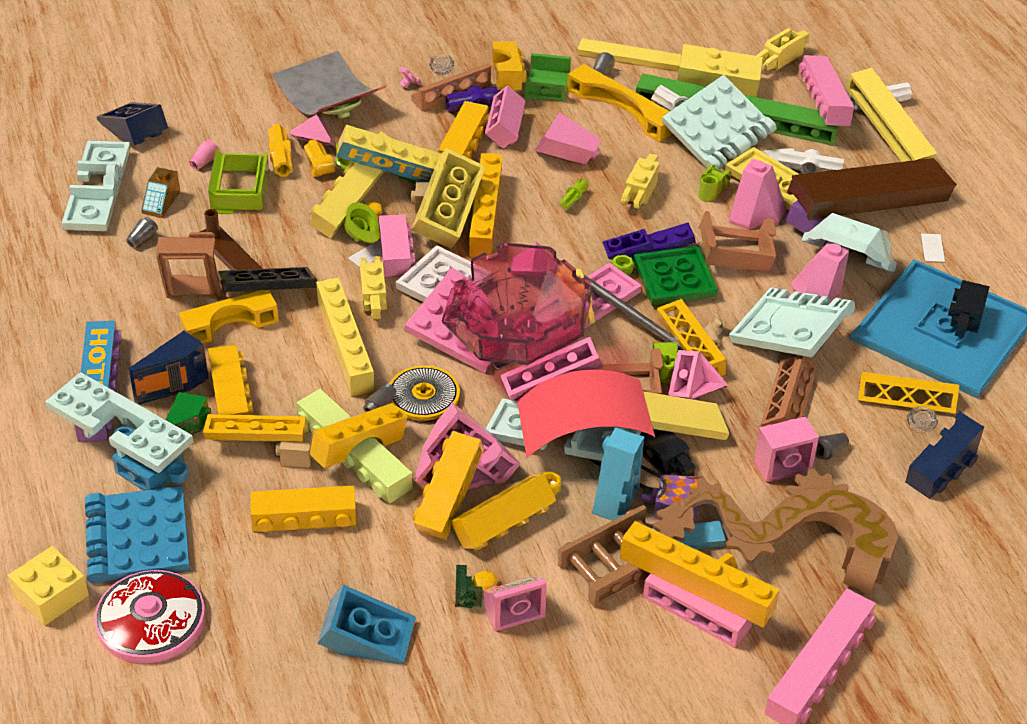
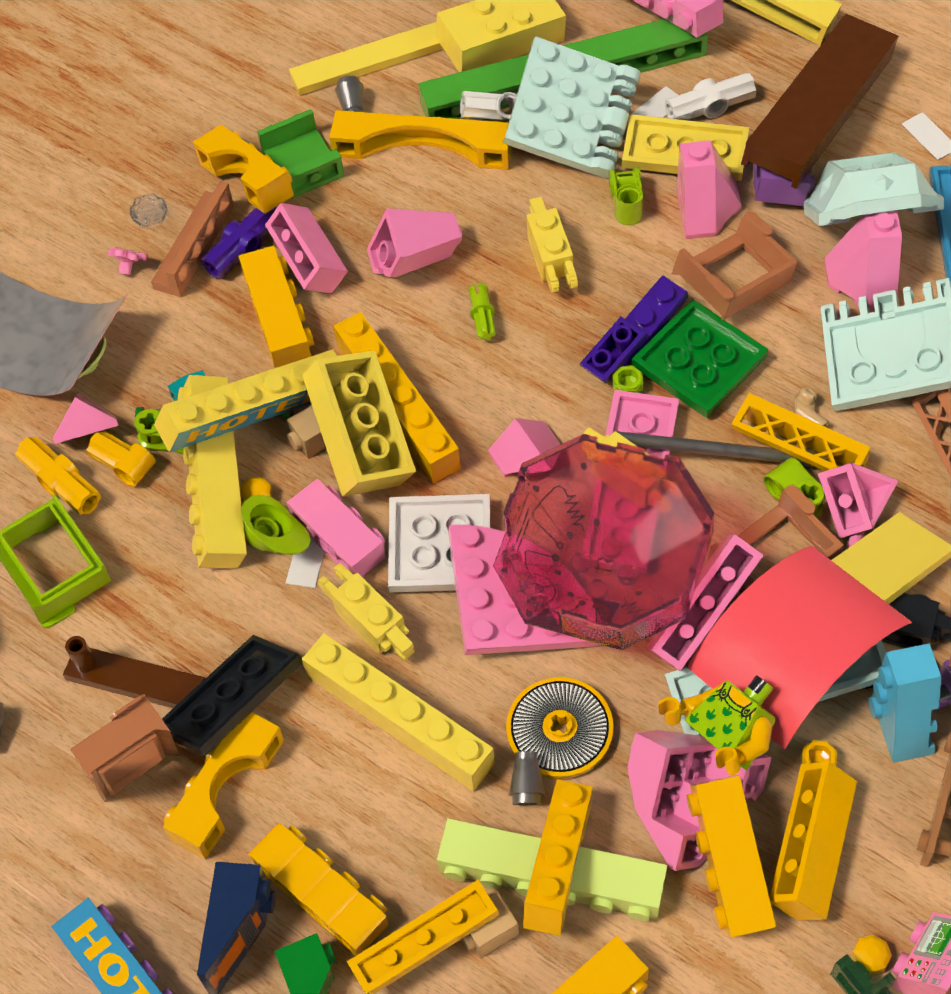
camera: 30 degrees left, 15 degrees up
none -> torso [658,675,775,775]

